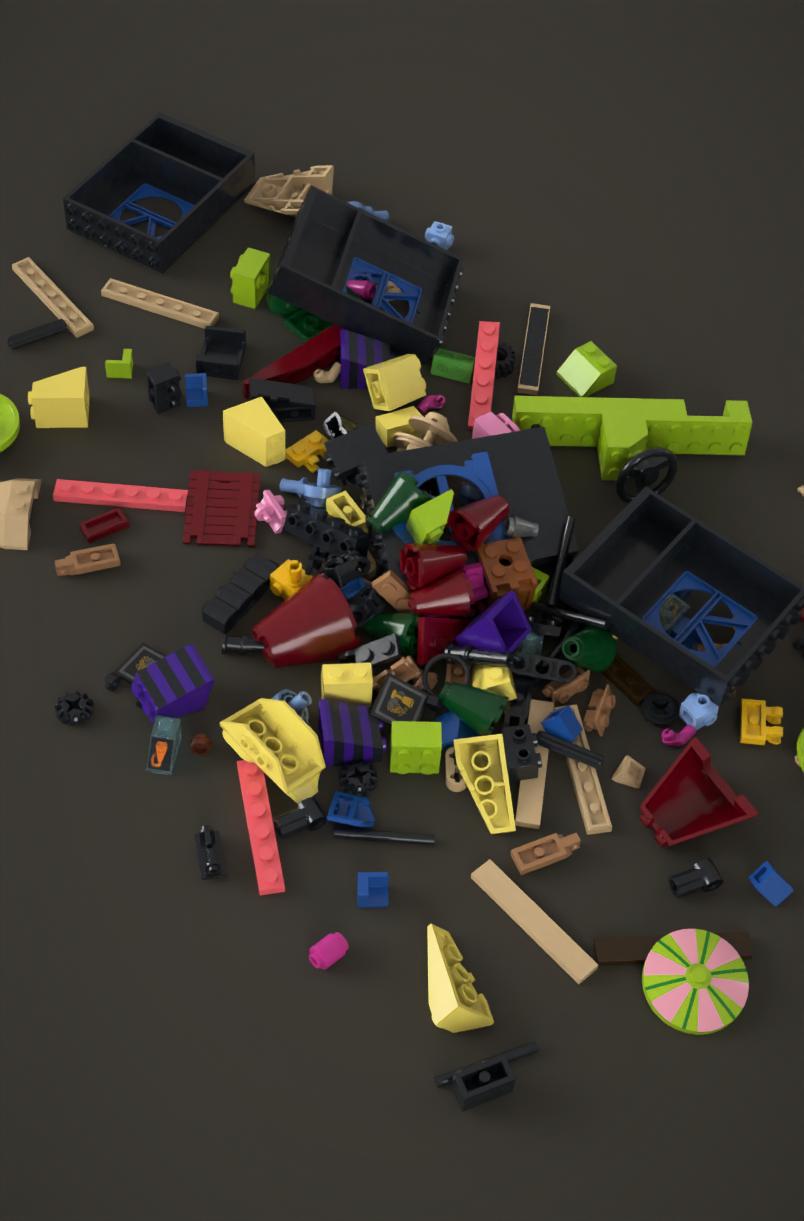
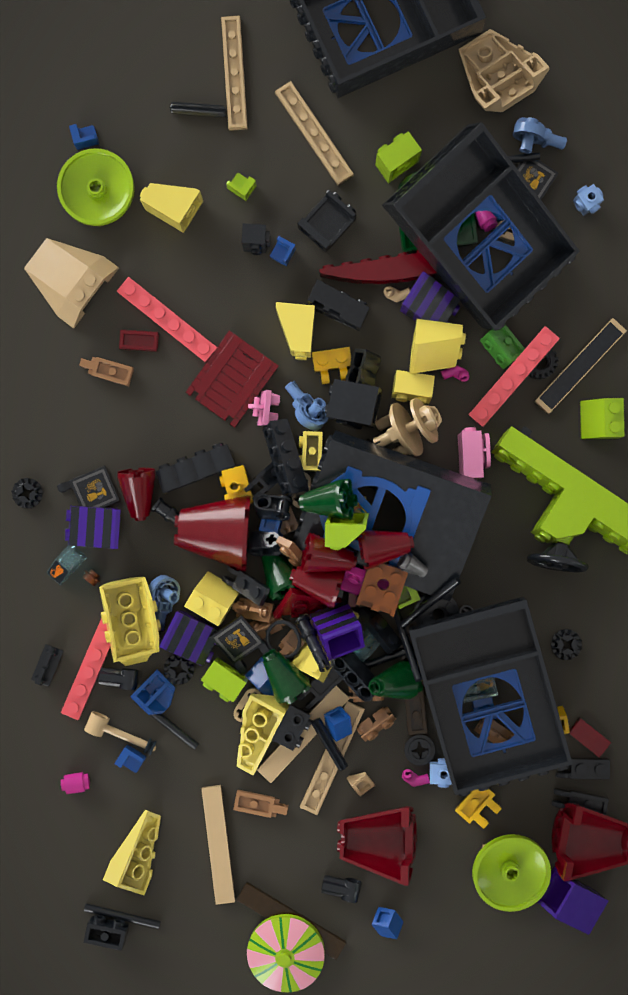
camera: 45 degrees right, 35 degrees up
none -> tan piece [84,711,157,756]
none -> dark red cone [117,468,156,521]

